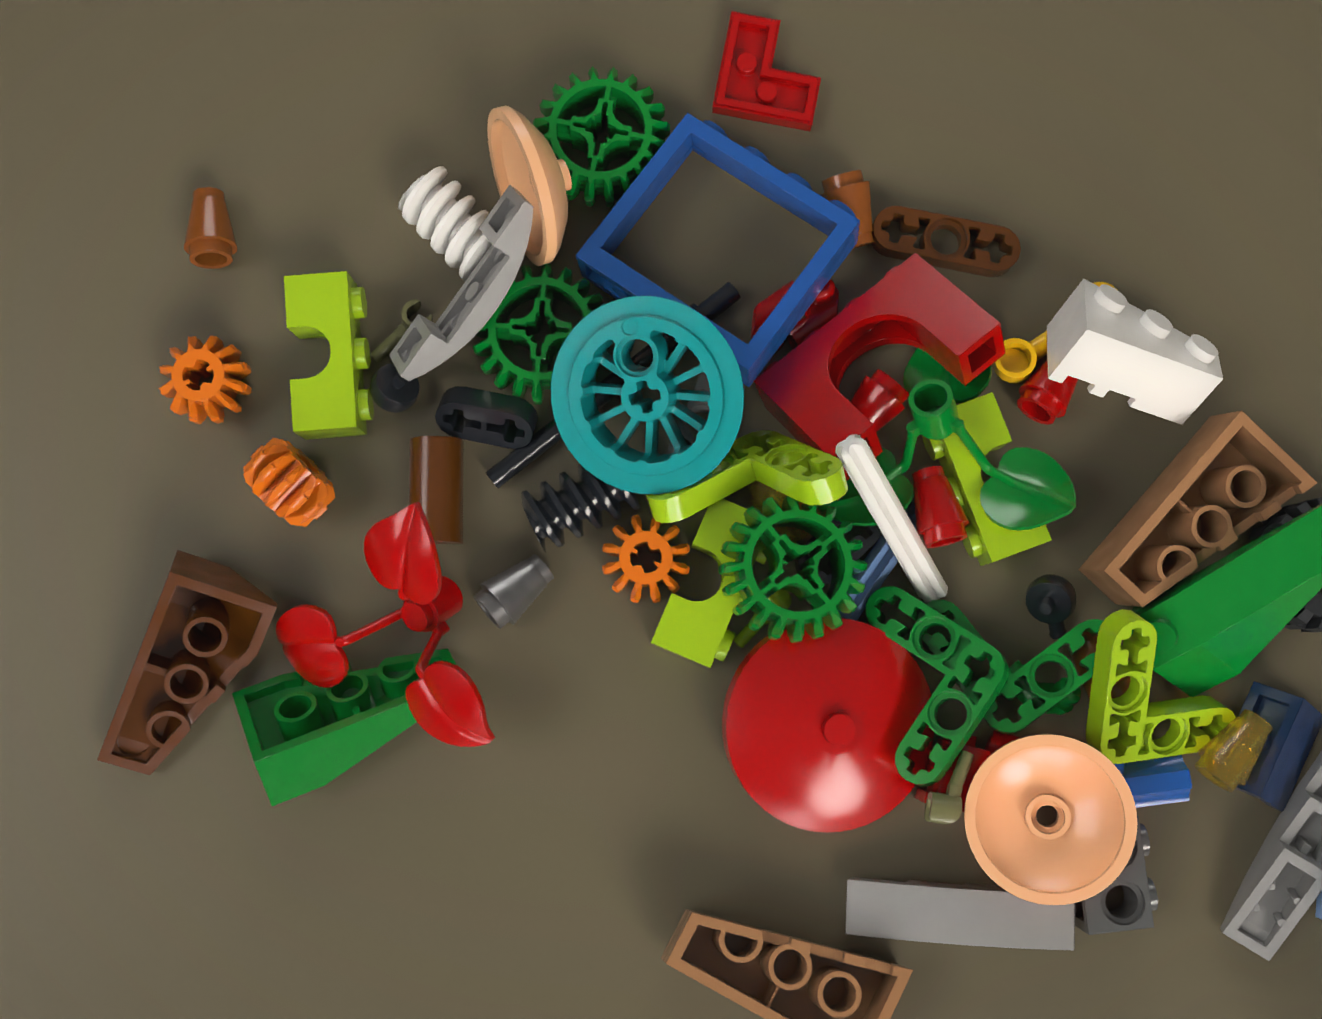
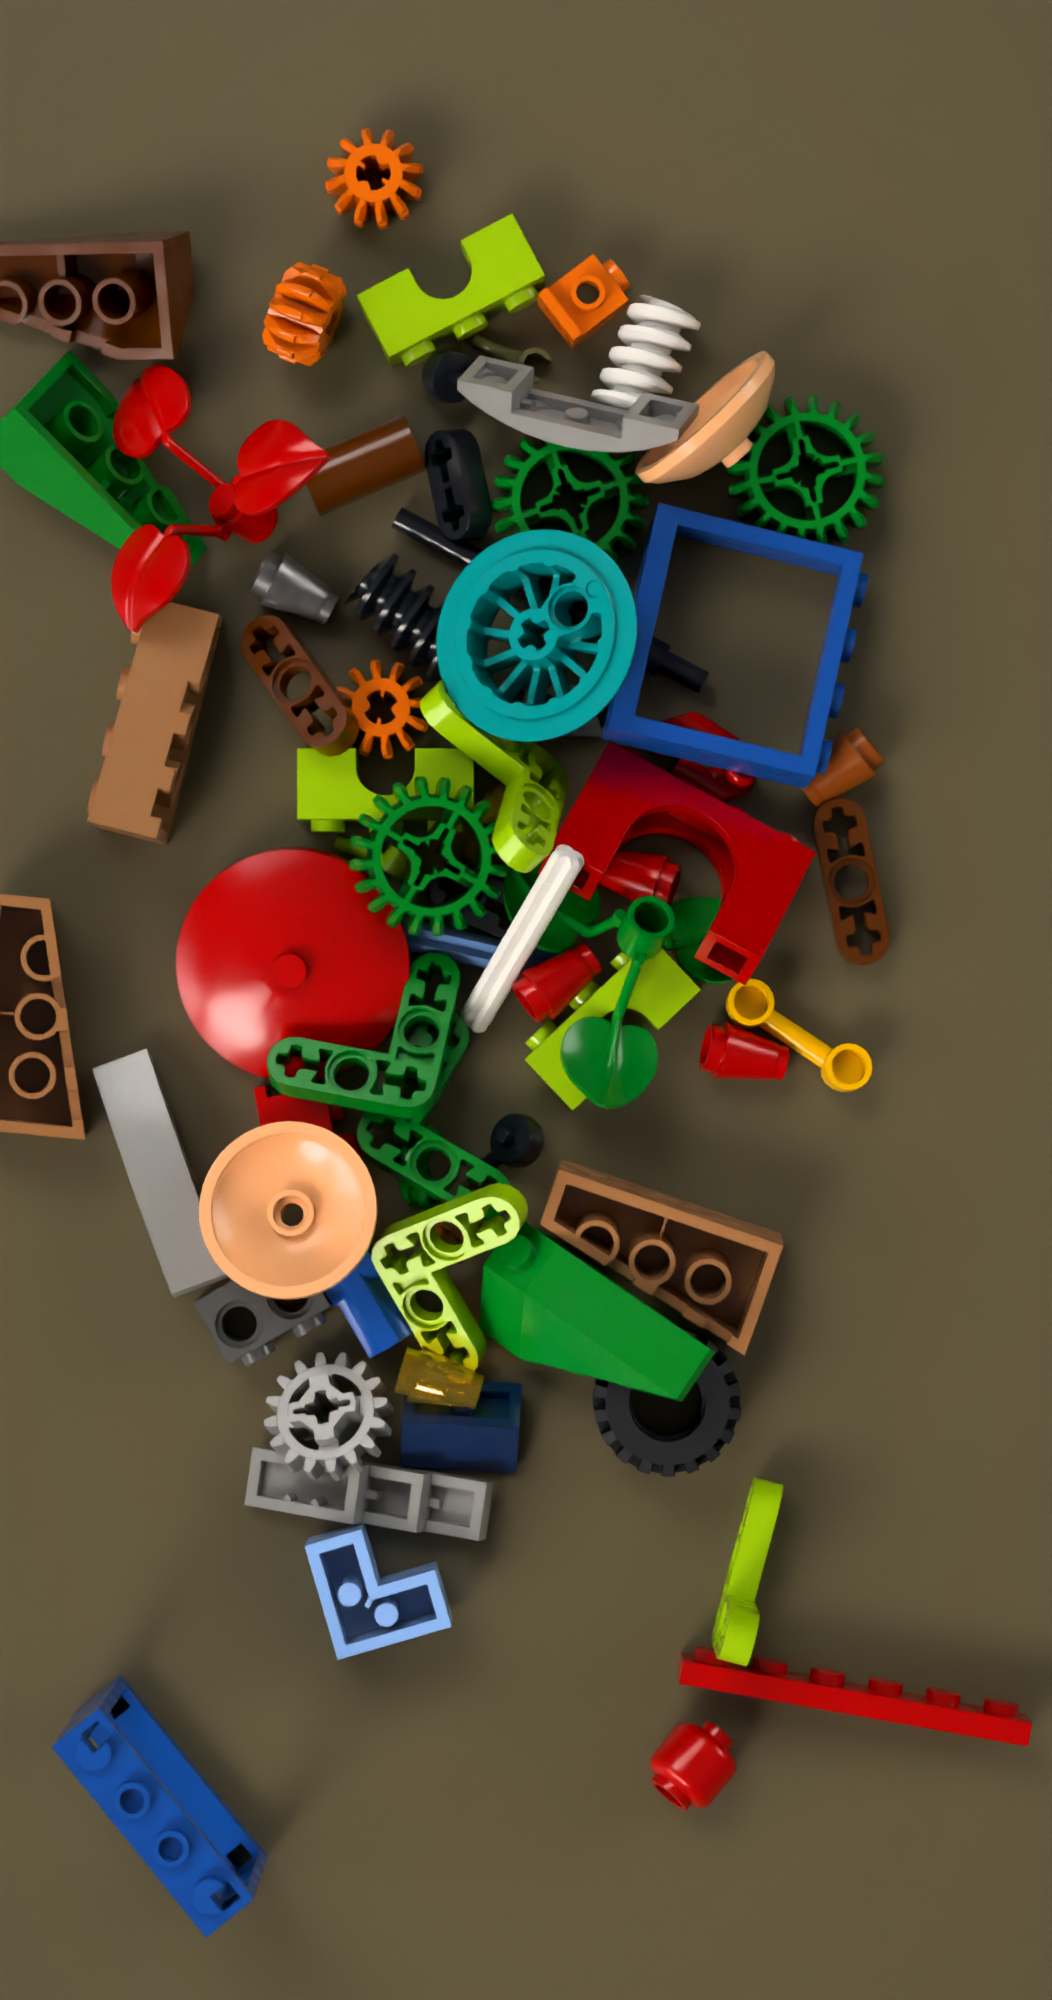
camera: 70 degrees right, 5 degrees up
dark orange cone [184,187,237,269] -> none
red tile [712,11,821,132] -> none
olive hand [924,750,974,825] -> none
white wedge [1047,278,1223,425] -> none
none -> medium nougat wedge [87,602,224,845]
none -> reddish brown beam [240,615,359,756]
none -> light grey gear [264,1352,394,1481]
none -> orange brick [537,254,631,351]

